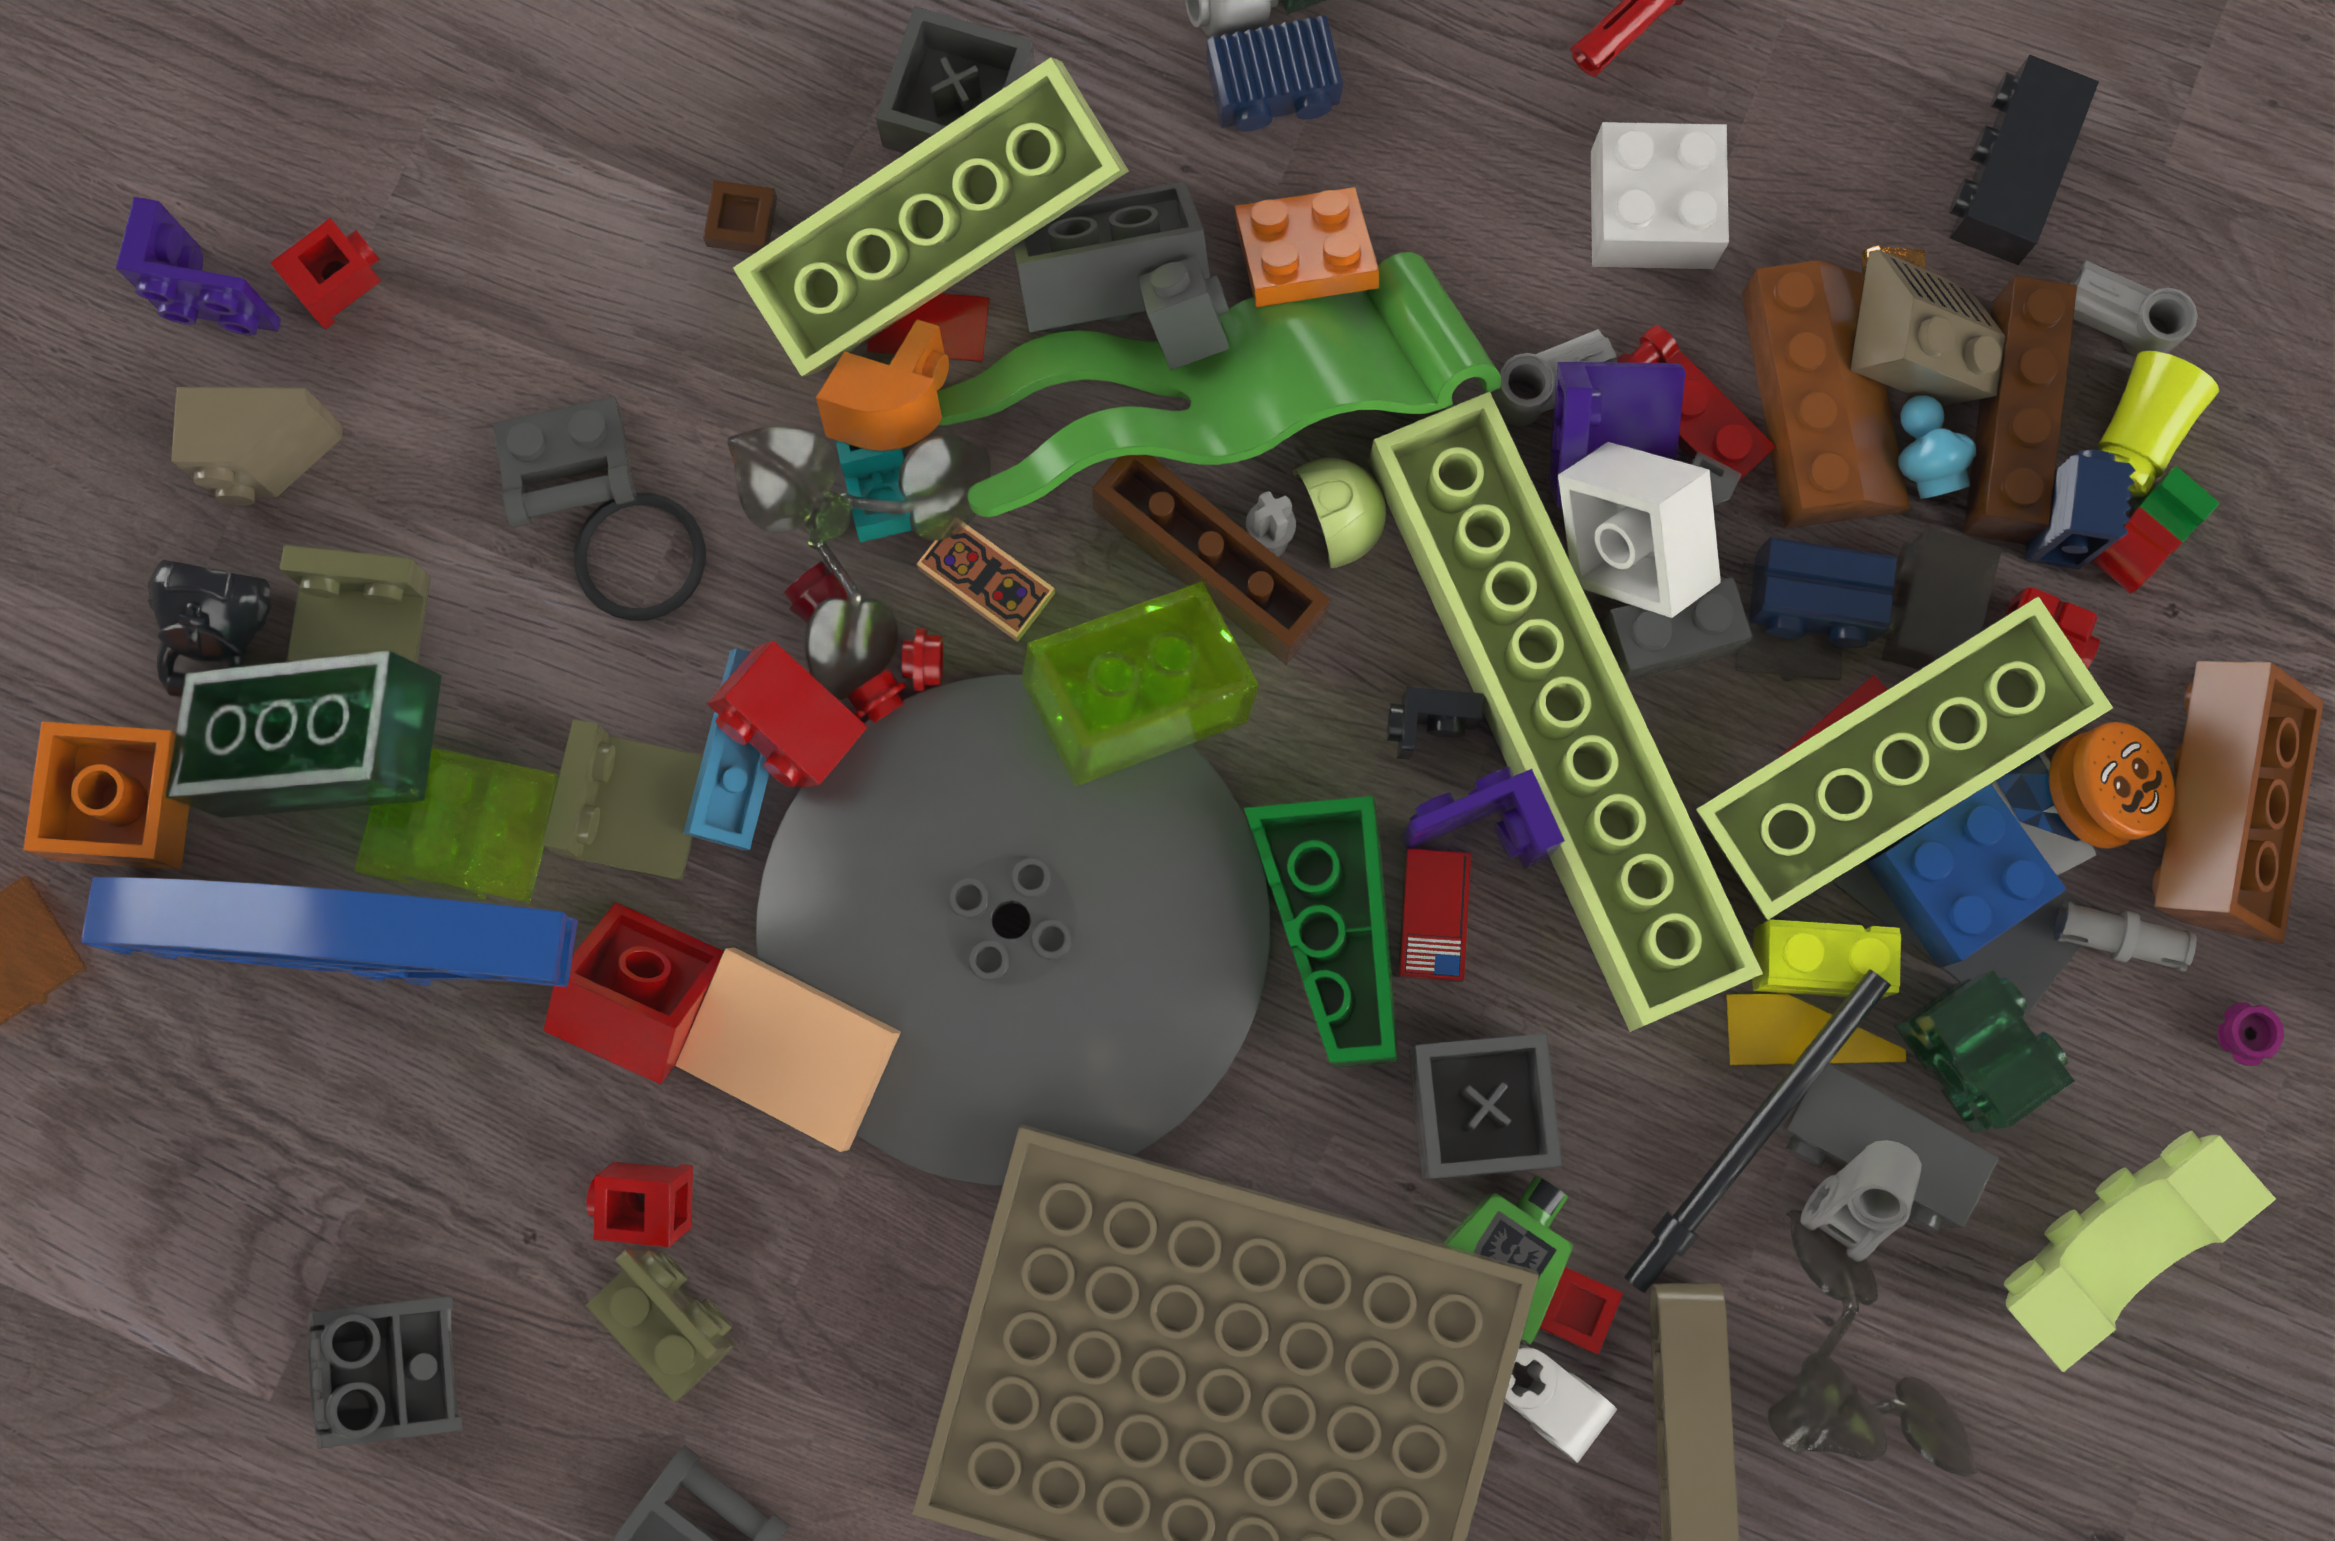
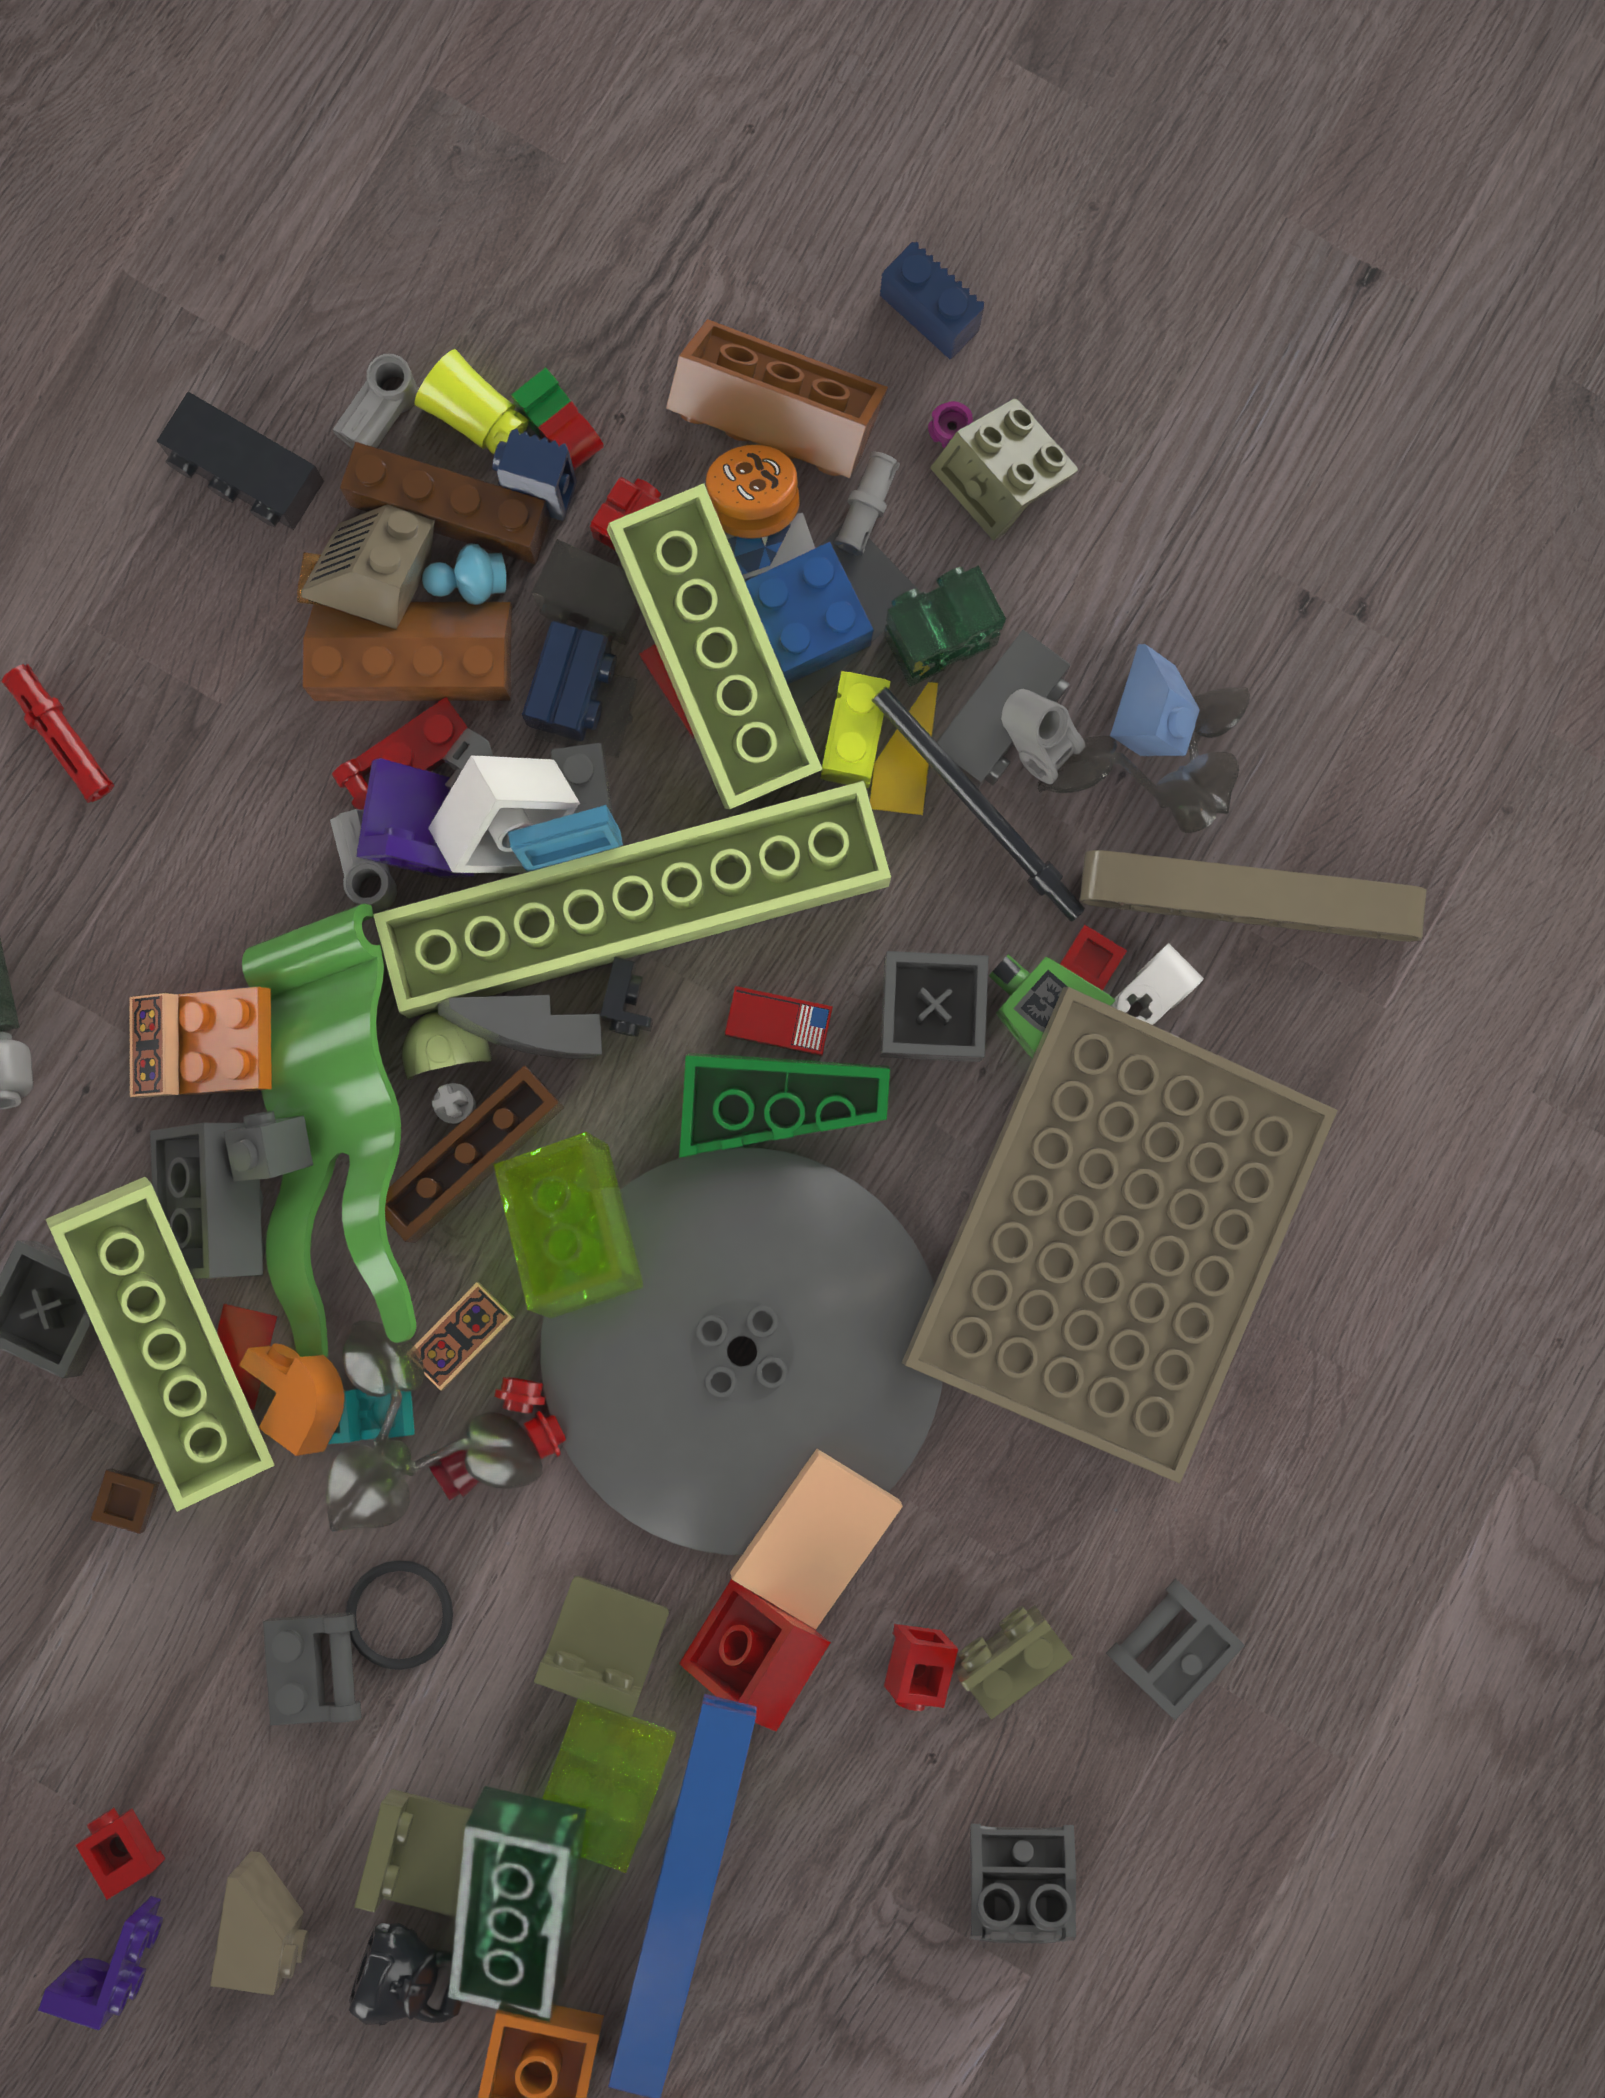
camera: 85 degrees left, 5 degrees up
dark azure plate [683,648,769,851] -> none
red brick [706,640,868,789] -> none
dark blue brick [1206,15,1343,131] -> none
dark purple bracket [1401,767,1565,869] -> none
white brick [1591,122,1729,269] -> none
yellowish green brick [2004,1131,2276,1372] -> none
none -> tile [130,993,179,1098]
none -> dark grey slope [438,995,602,1059]
none -> dark azure tile [508,805,623,872]
none -> olive bracket [930,399,1078,541]
none -> medium blue slope [1110,644,1200,756]

